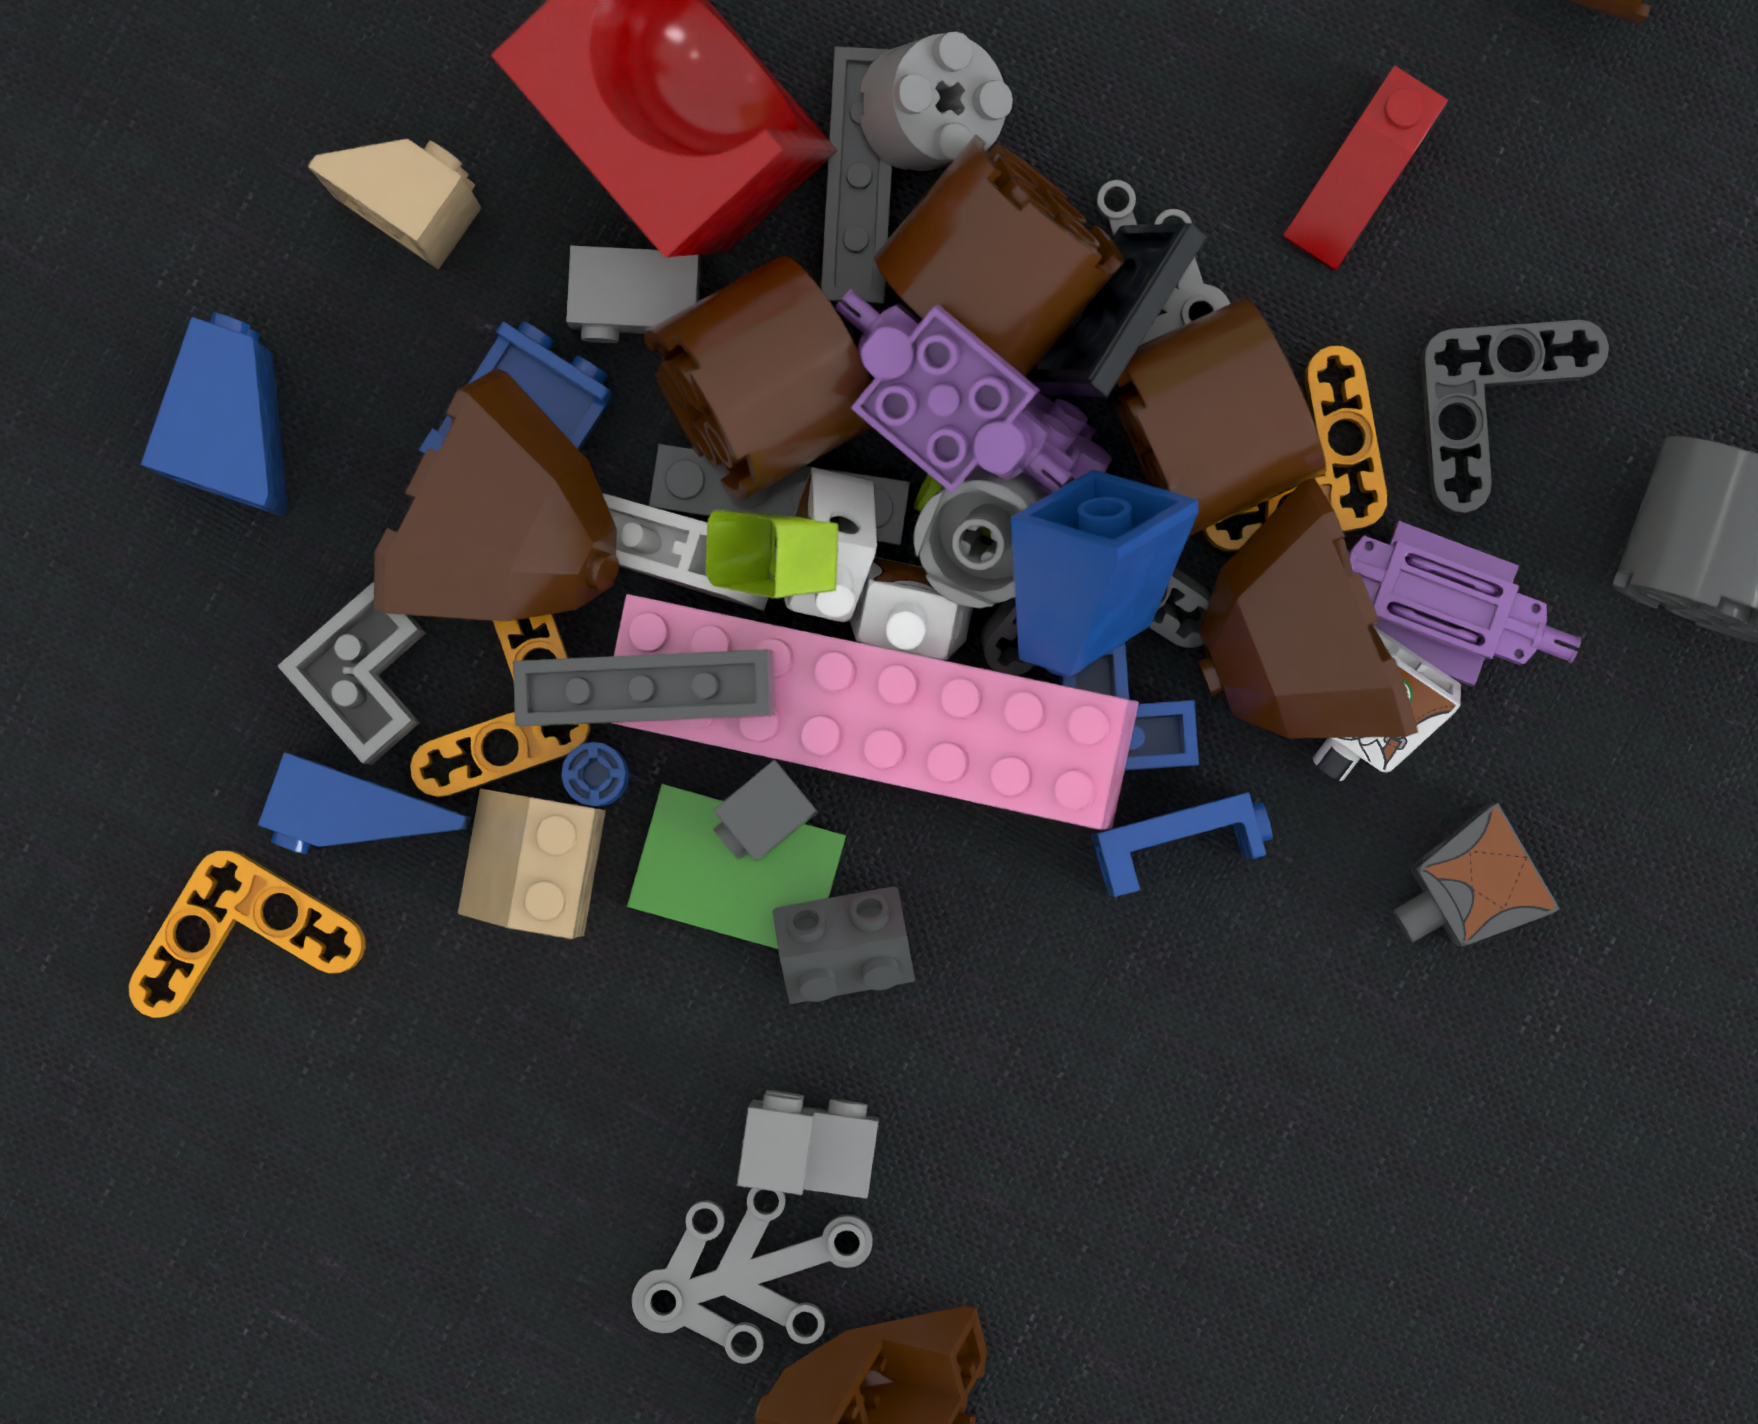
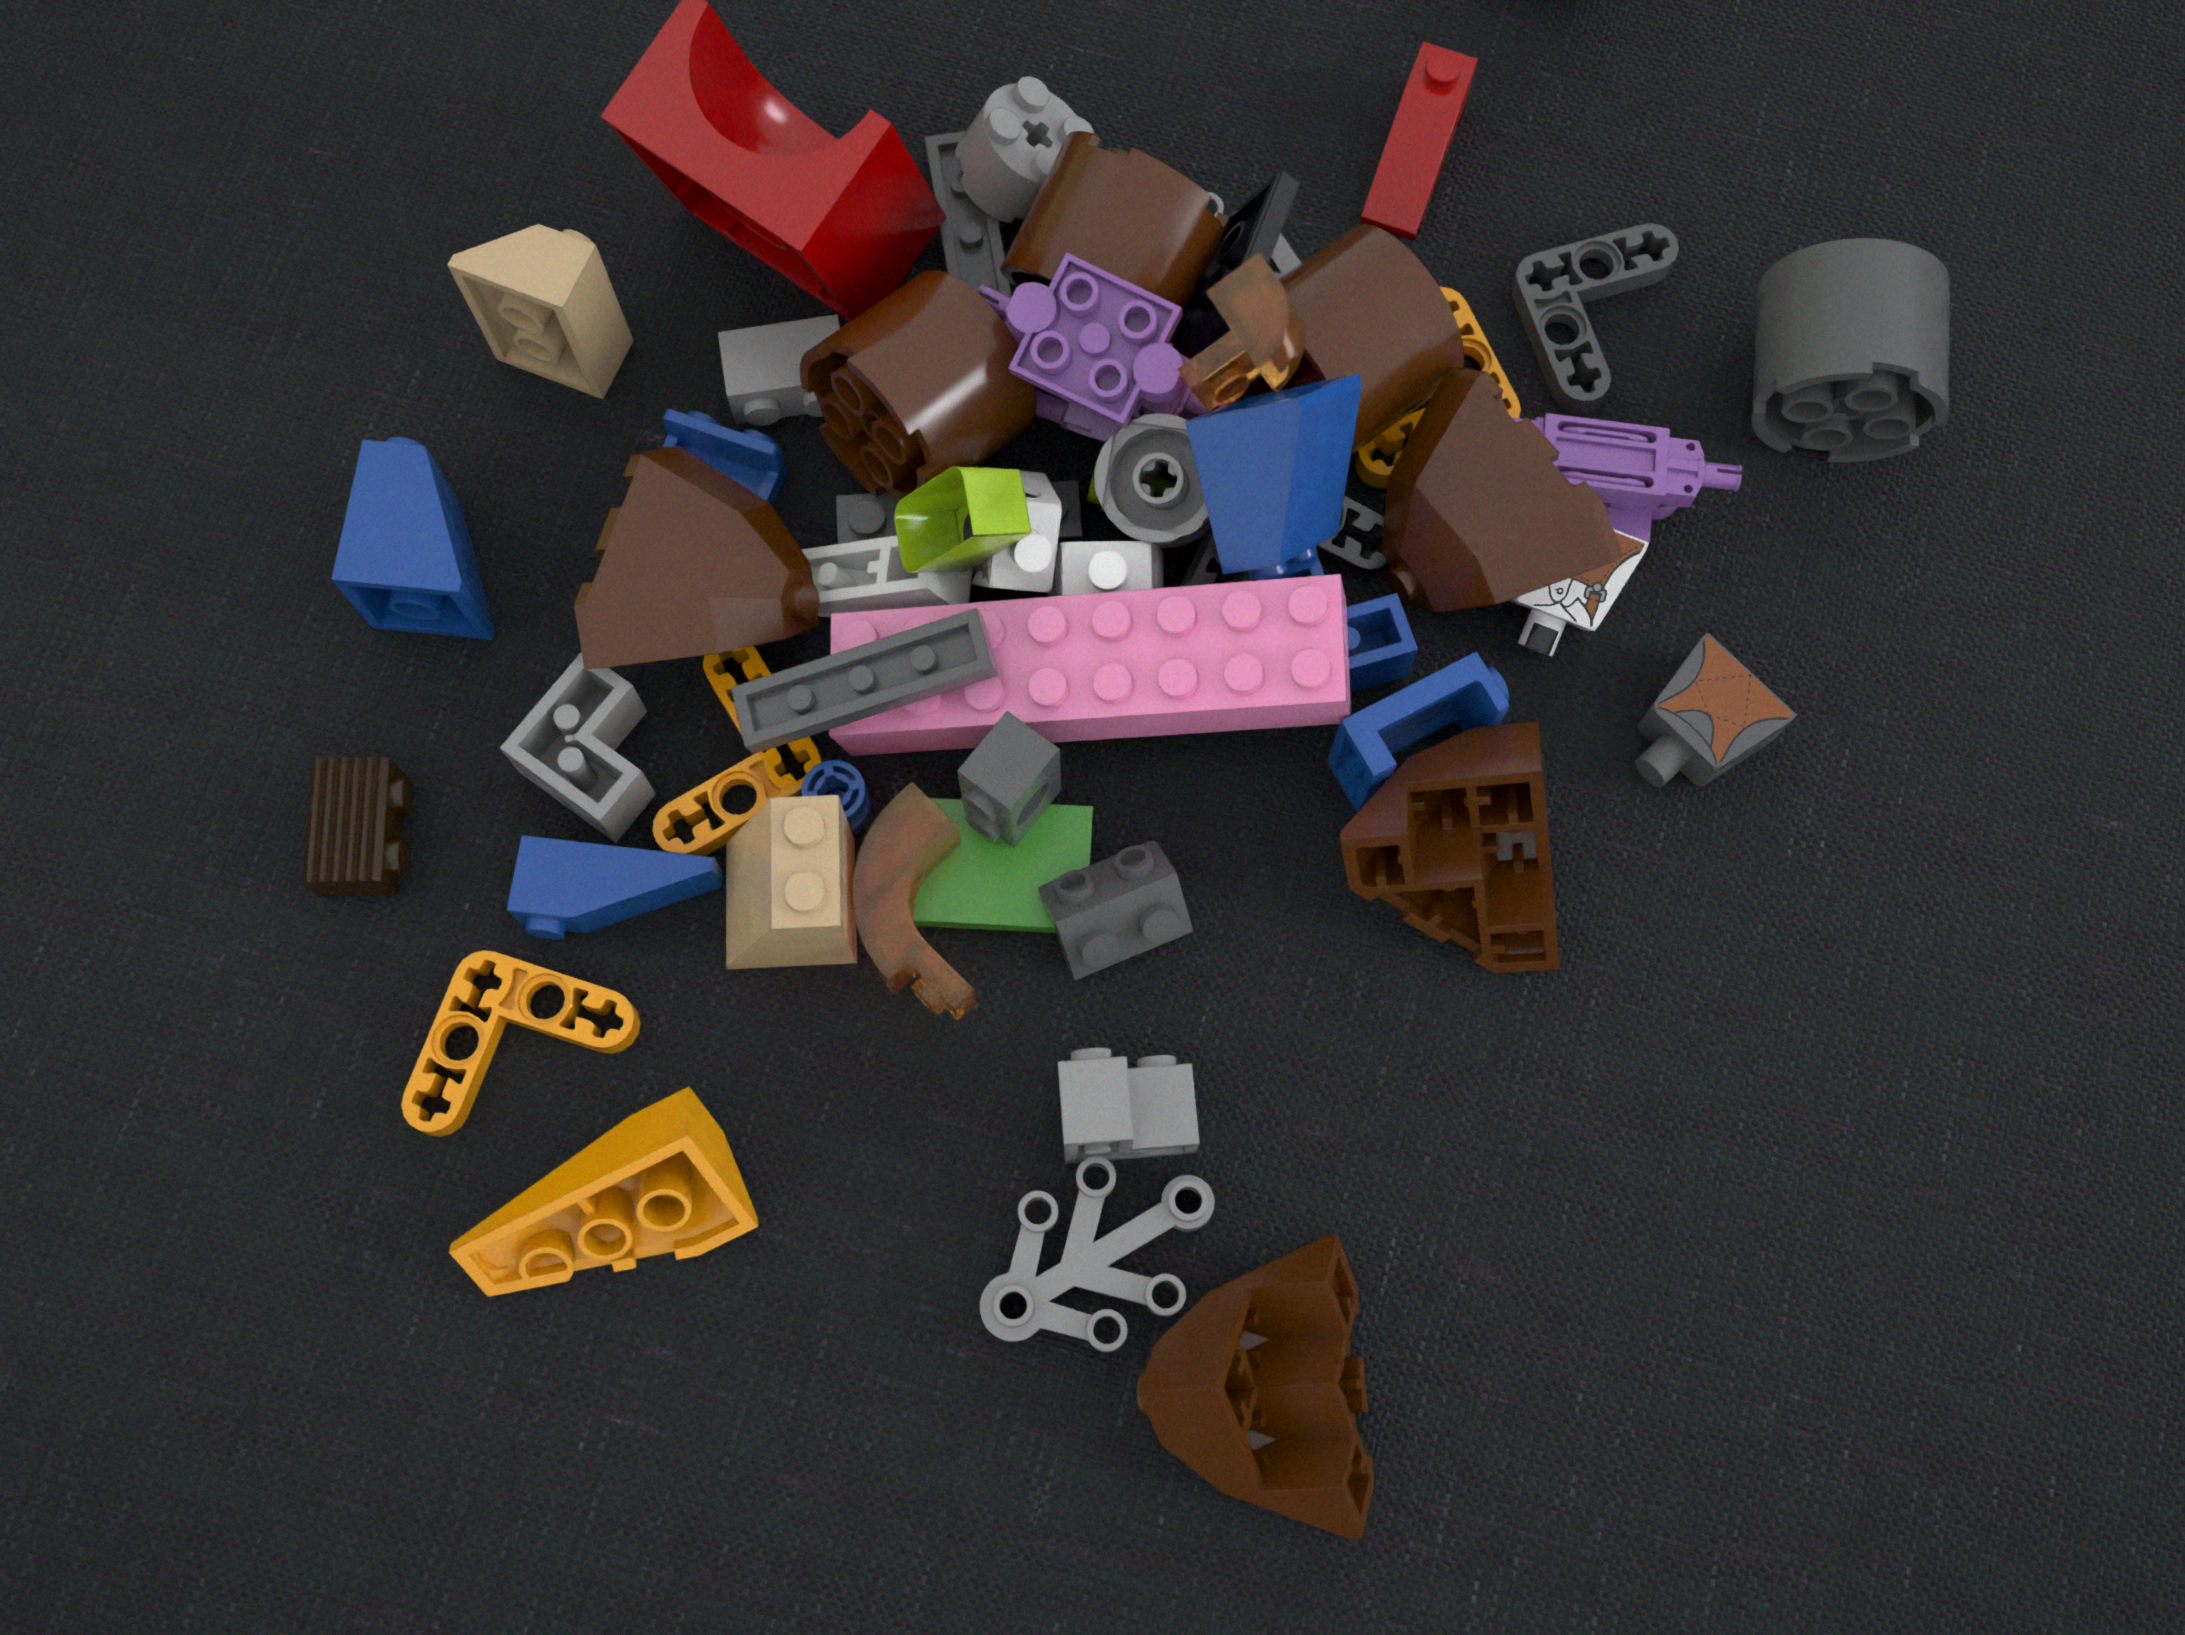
camera: 15 degrees left, 15 degrees down
none -> dark brown brick [302,756,414,897]
none -> light orange wedge [449,1086,758,1297]
none -> clear orange arch [852,782,977,1021]
none -> clear orange brick [1178,252,1305,411]
none -> reddish brown brick [1340,721,1560,974]

